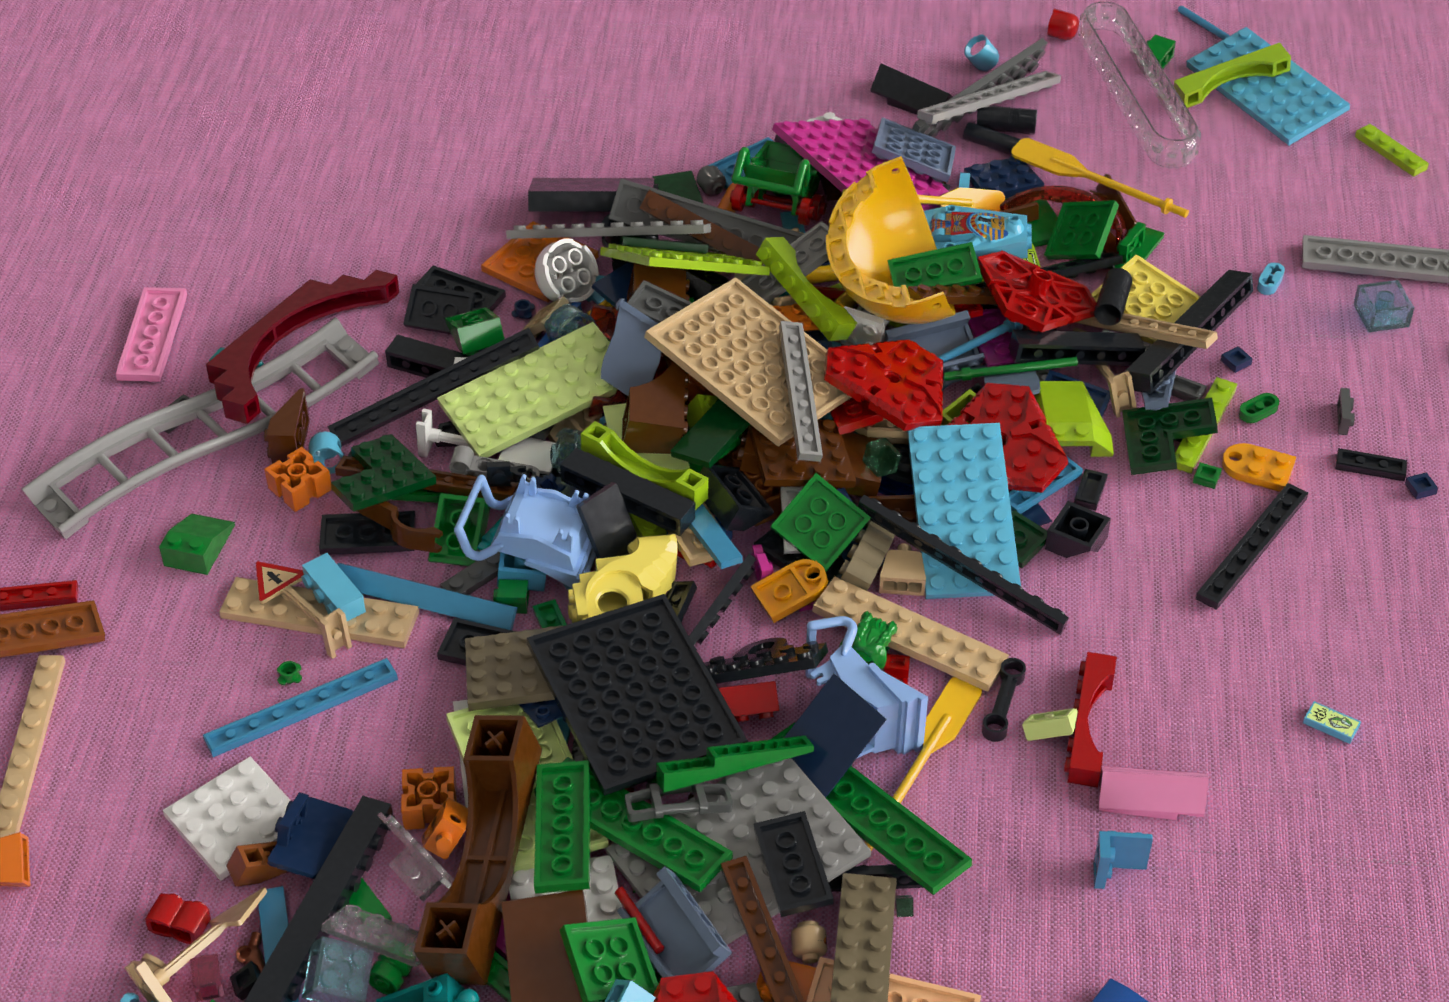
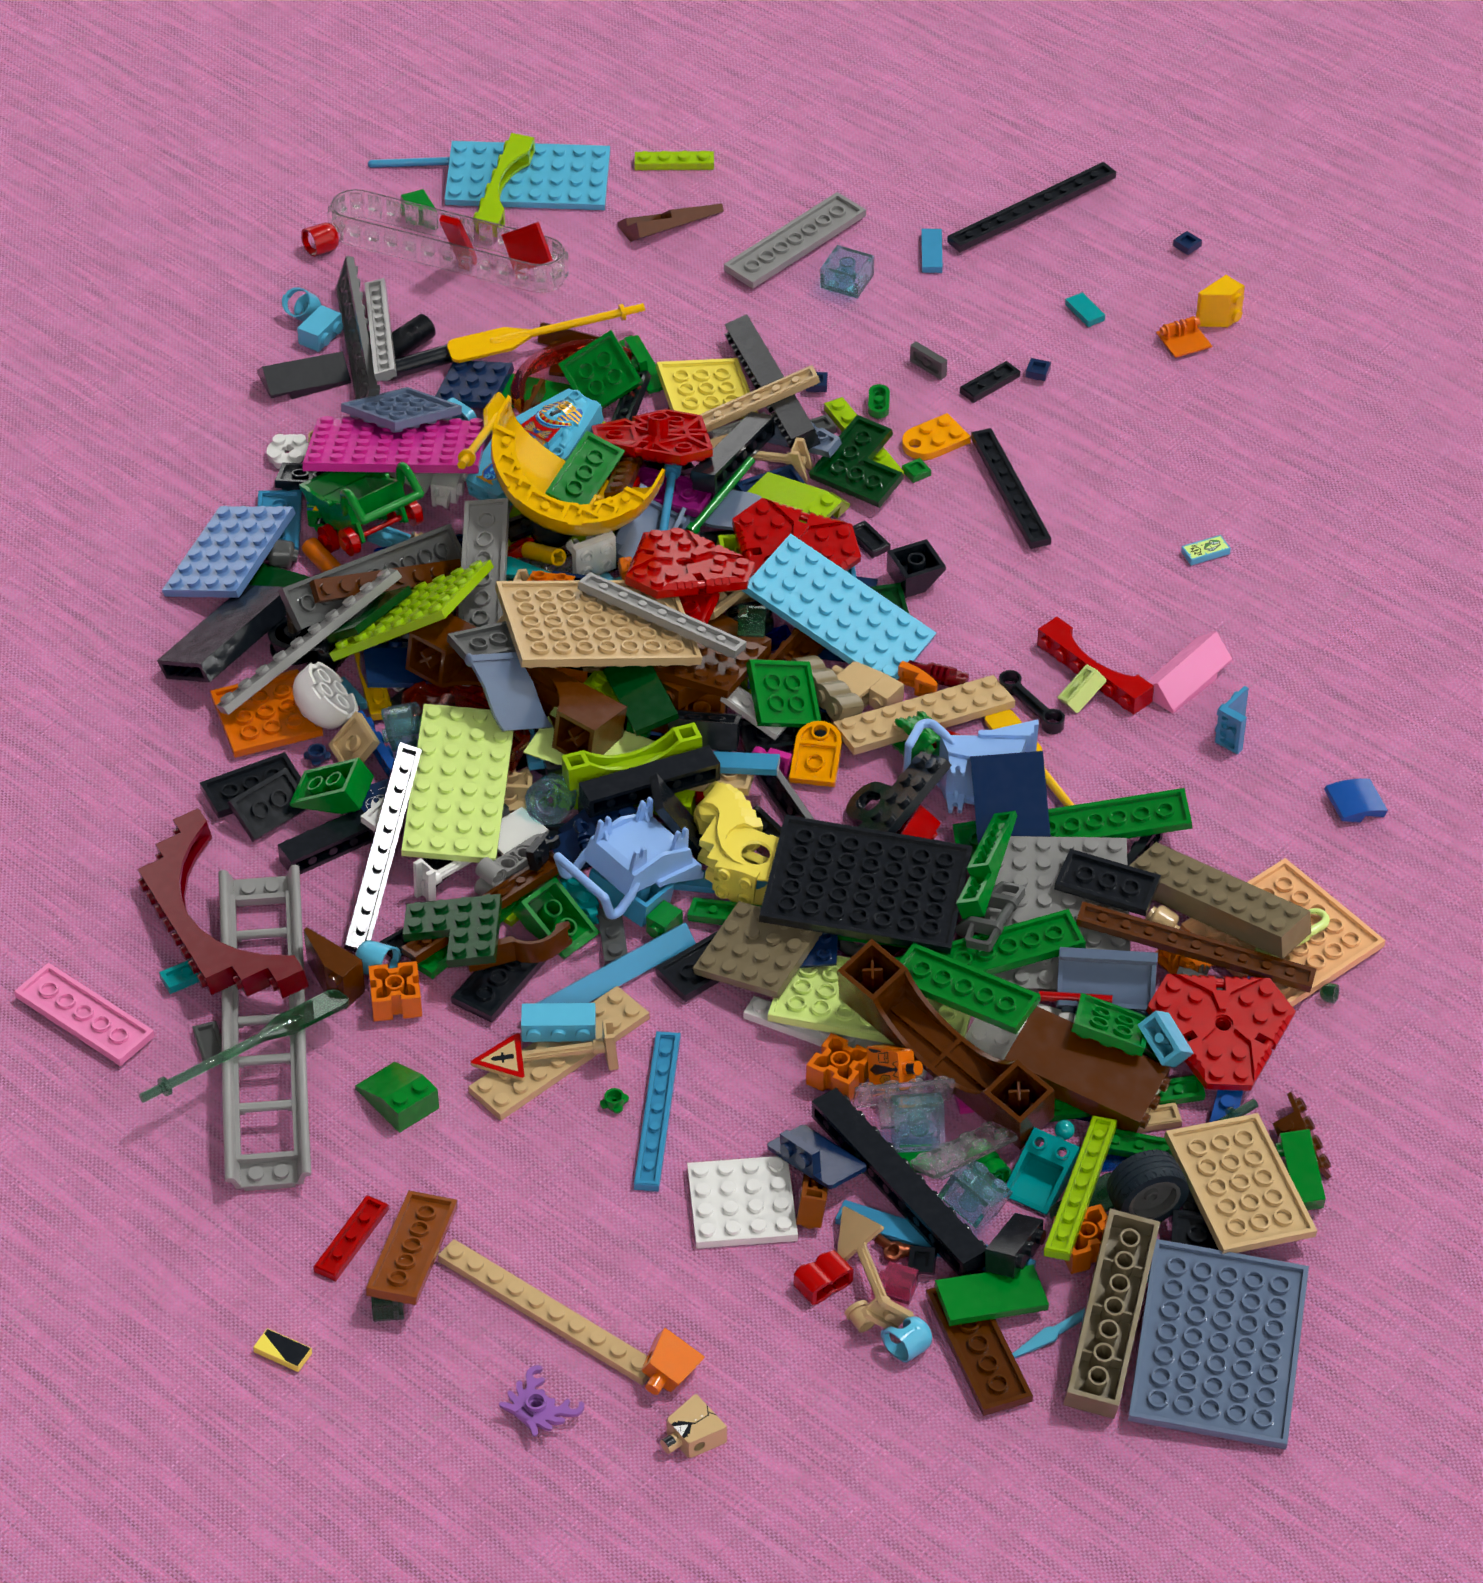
camera: 55 degrees left, 0 degrees up
lime arch [756,237,857,341] -> none
black plate [858,495,1069,635] -> none
black piece [1094,268,1132,326] -> none
medium azure beam [1257,263,1285,295] -> none
none -> clear green piece [139,989,349,1103]
none -> medium blue plate [162,506,296,598]
none -> medium azure brick [297,305,343,352]
none -> red tile [439,215,479,265]
none -> red tile [501,221,553,274]
none -> reddish brown wedge [617,203,724,242]
none -> tan brick [869,674,904,709]
none -> clear light blue brick [891,1092,945,1153]
none -> orange slope [898,661,938,697]
none -> dark red hinge [908,660,969,687]

